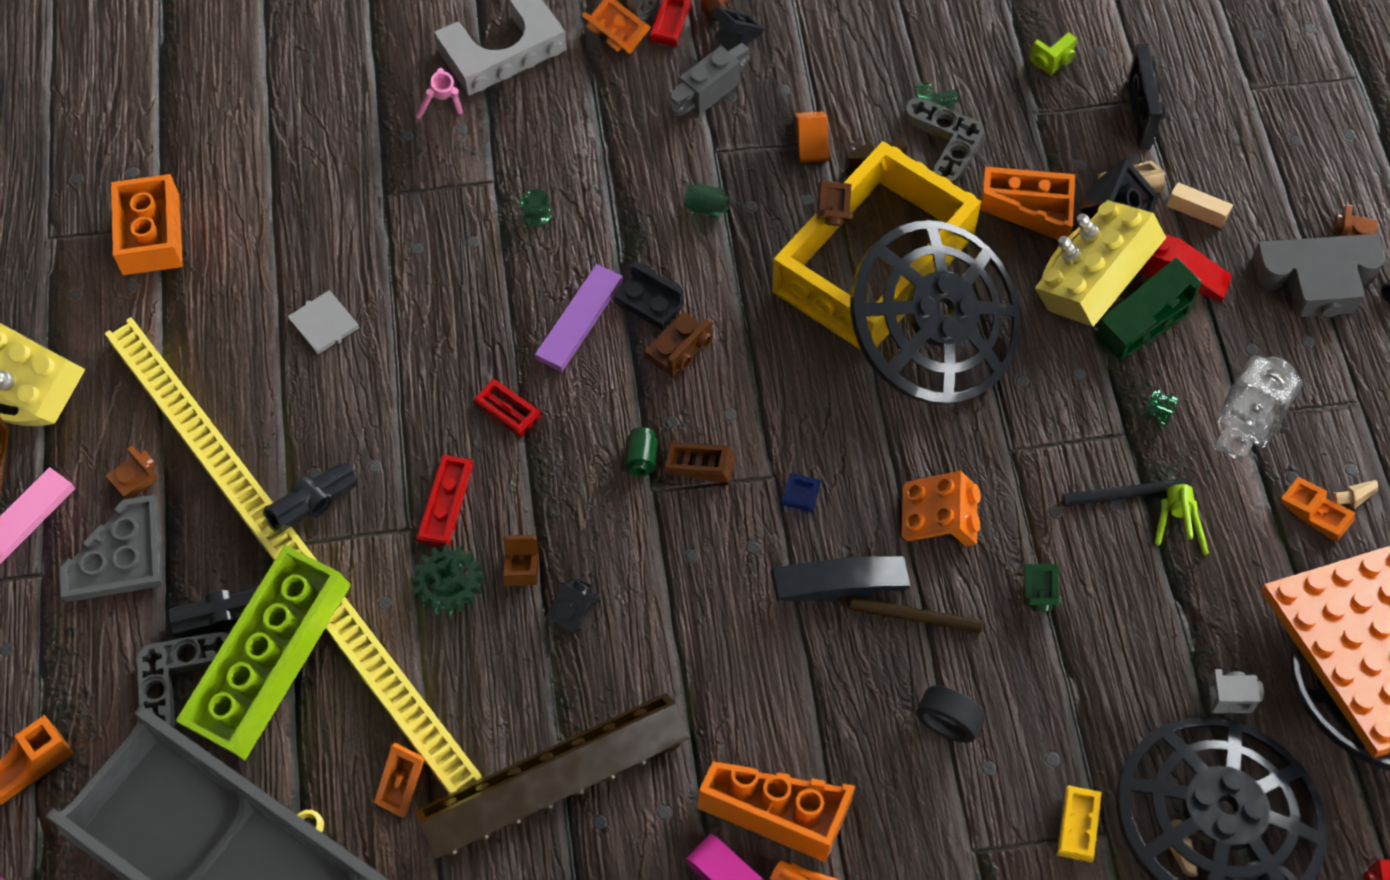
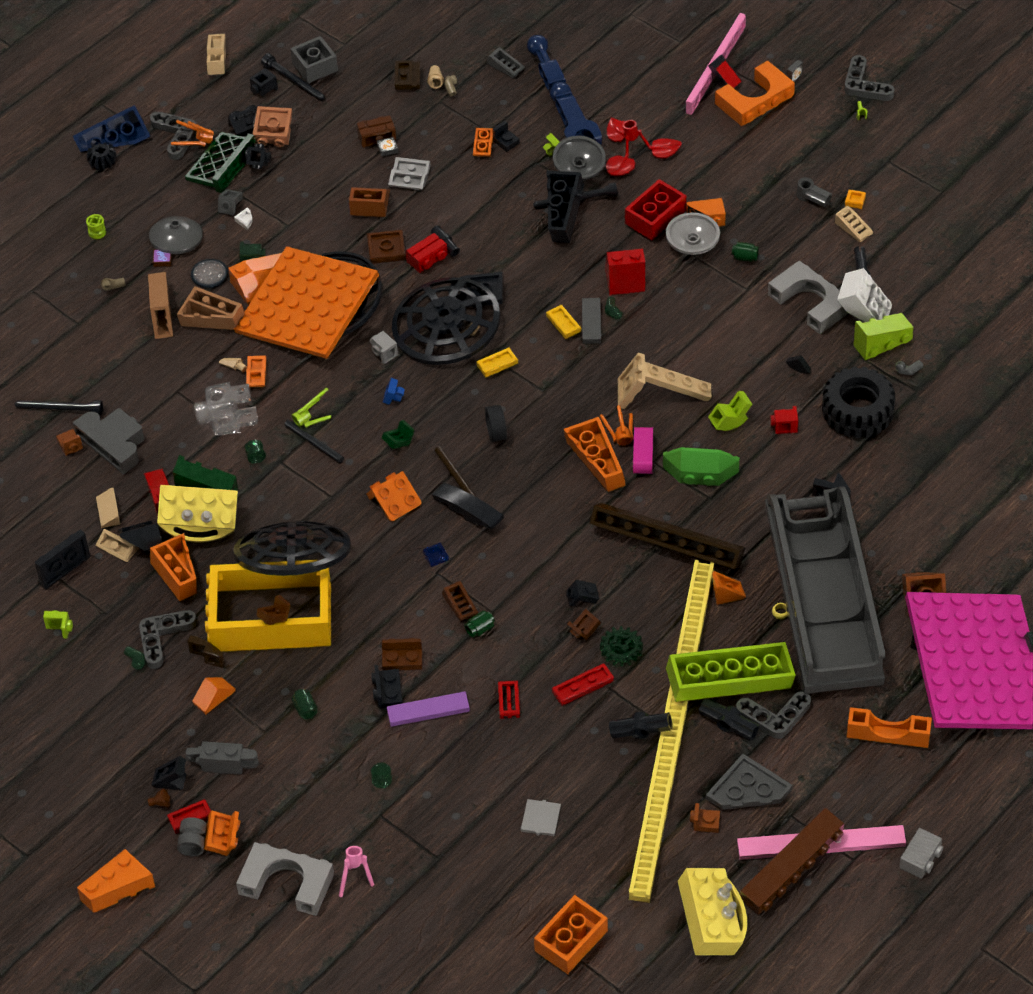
camera: 130 degrees left, 10 degrees down
none -> blue tile [383,378,405,405]

